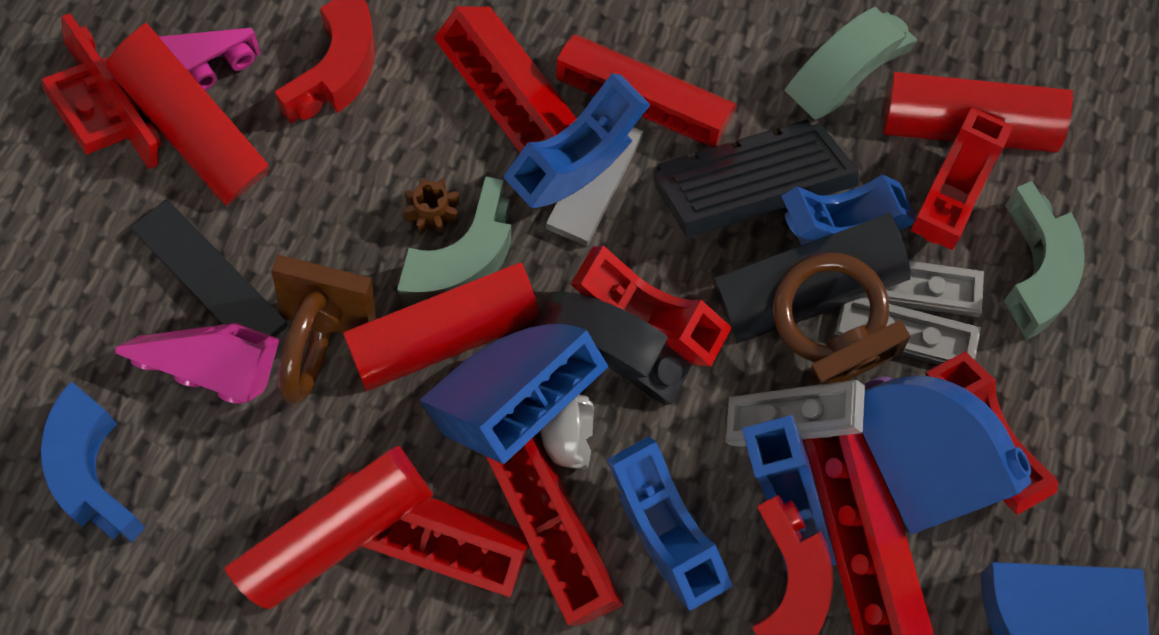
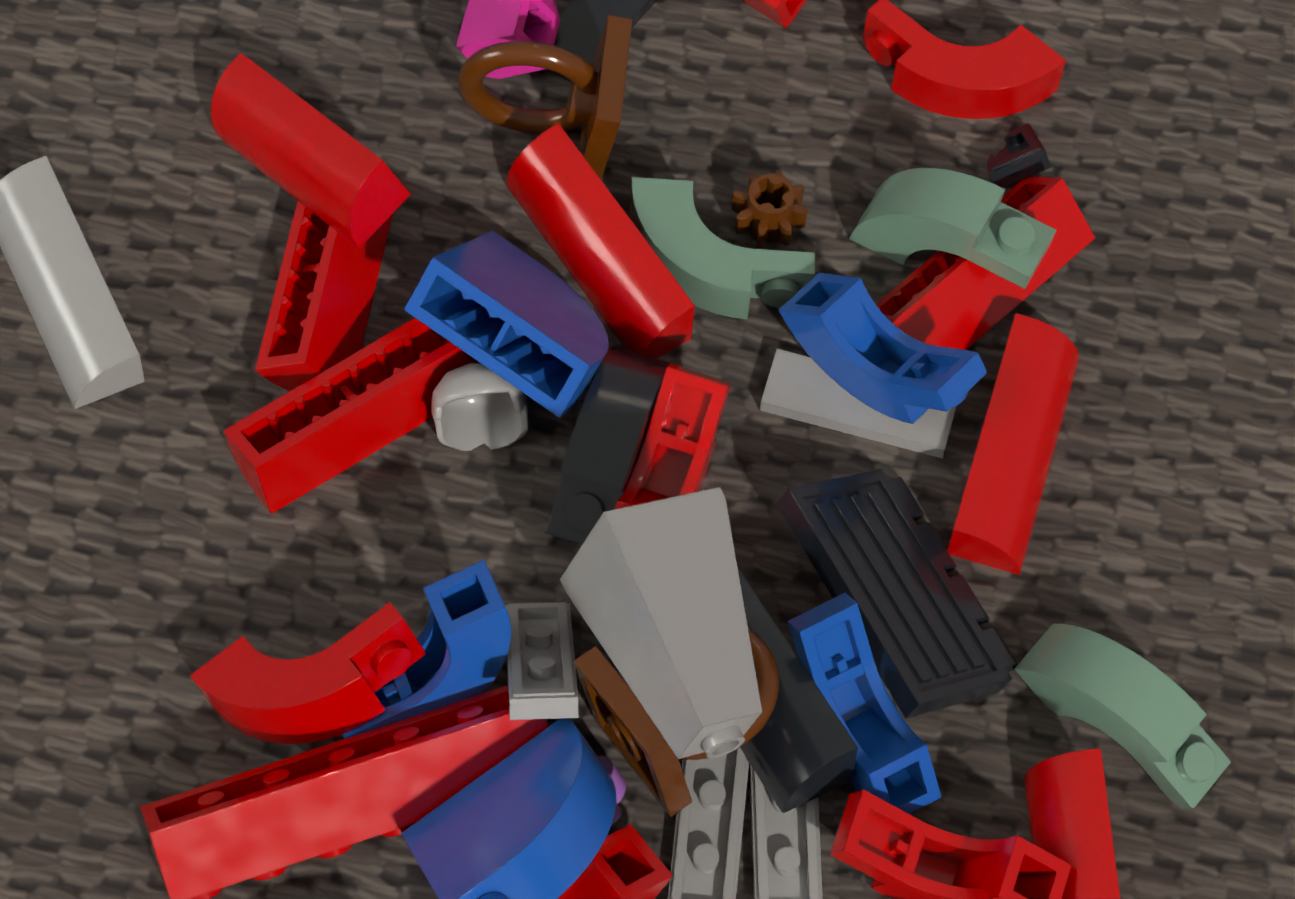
camera: 80 degrees right, 5 degrees down
blue arch [606,436,733,611] -> none
none -> light grey slope [560,487,762,759]
none -> sand green arch [849,168,1057,289]
none -> black tile [987,123,1051,188]

